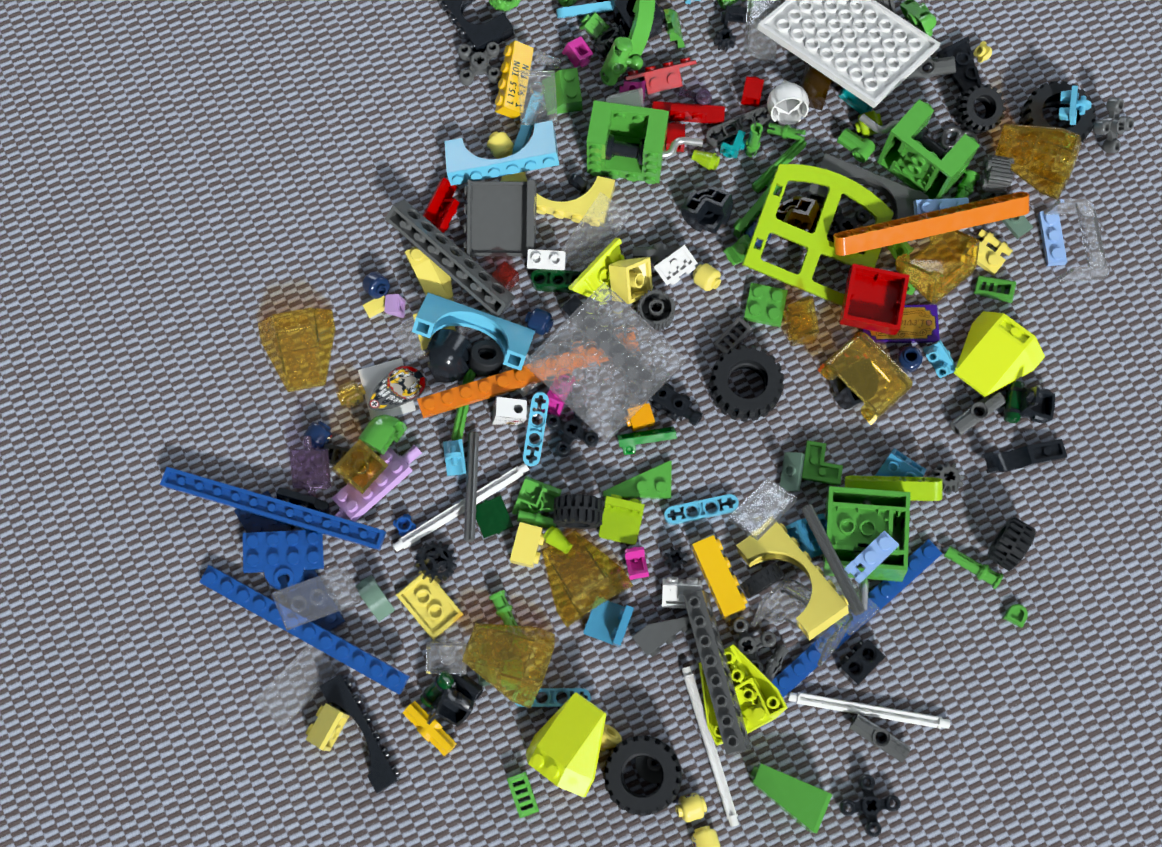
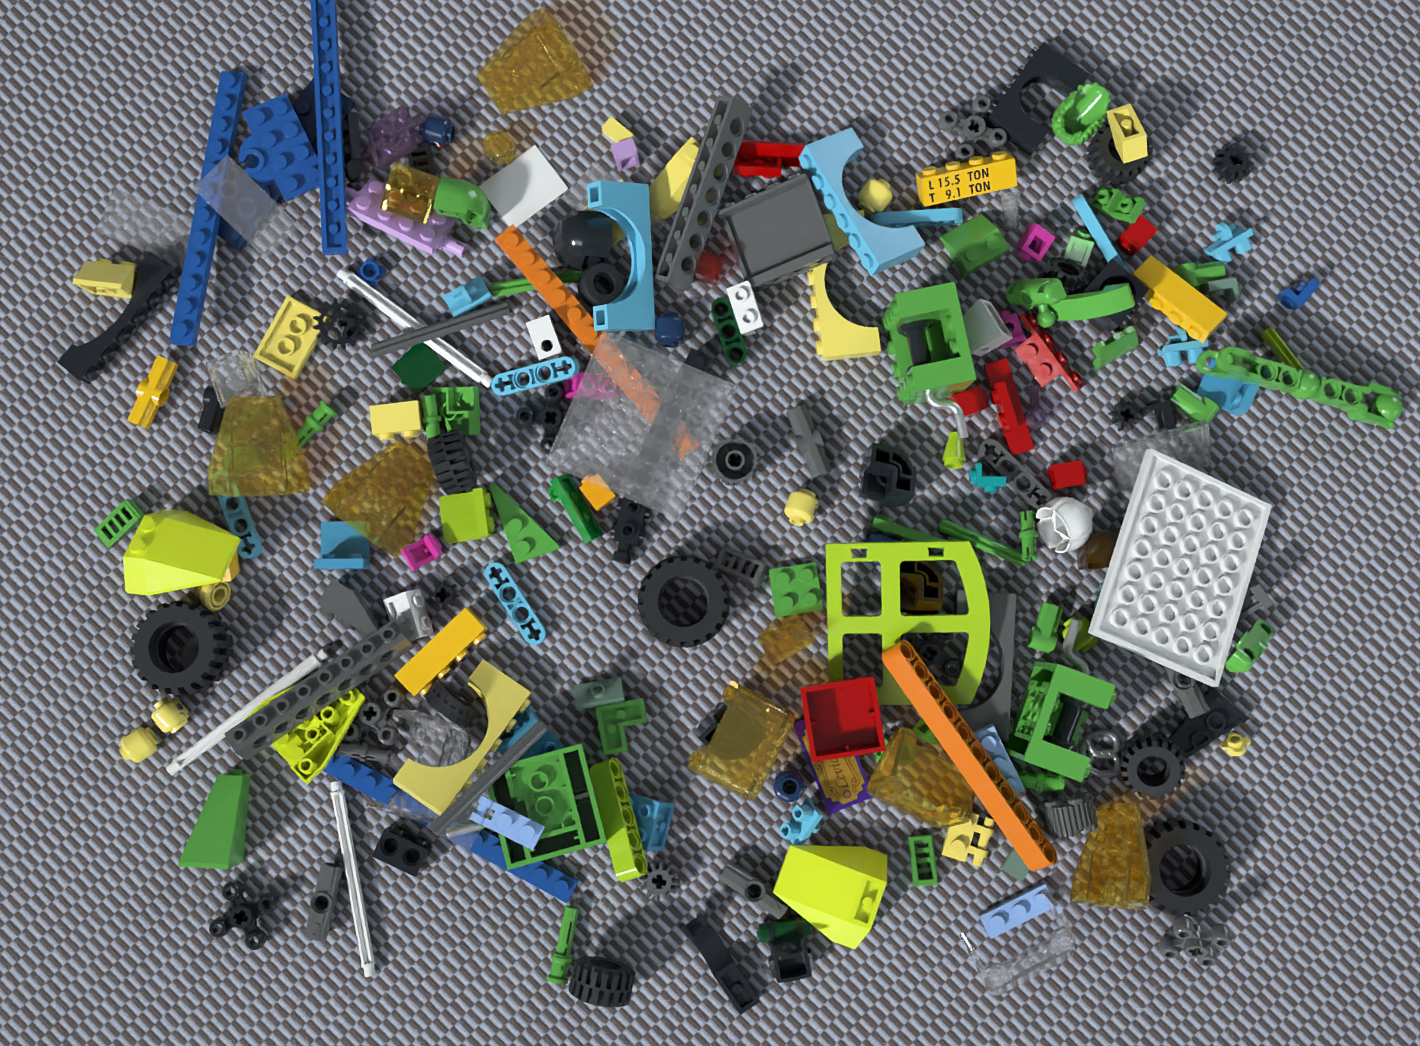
camera: 65 degrees right, 10 degrees up
sand green brick [355,574,395,622] -> none
dark blue head [362,271,390,299] -> none
shield [368,366,426,410] -> none
black piece [420,671,474,727] -> none
clear tile [518,70,558,125] -> none
lime cone [543,526,573,554] -> none
clear tile [561,192,631,271] -> none
black tile [568,174,587,193] -> none
neon yellow wing [568,237,625,303] -> none
light yellow slope [609,257,653,304] -> none
white bracket [653,245,697,285] -> none
bright green bracket [723,234,757,265] -> none
clear tile [728,478,797,541] -> none
bright green pin [745,123,763,157] -> none
bright green tile [1003,604,1028,628] -> none
medium azure hips [1059,86,1092,125] -> none

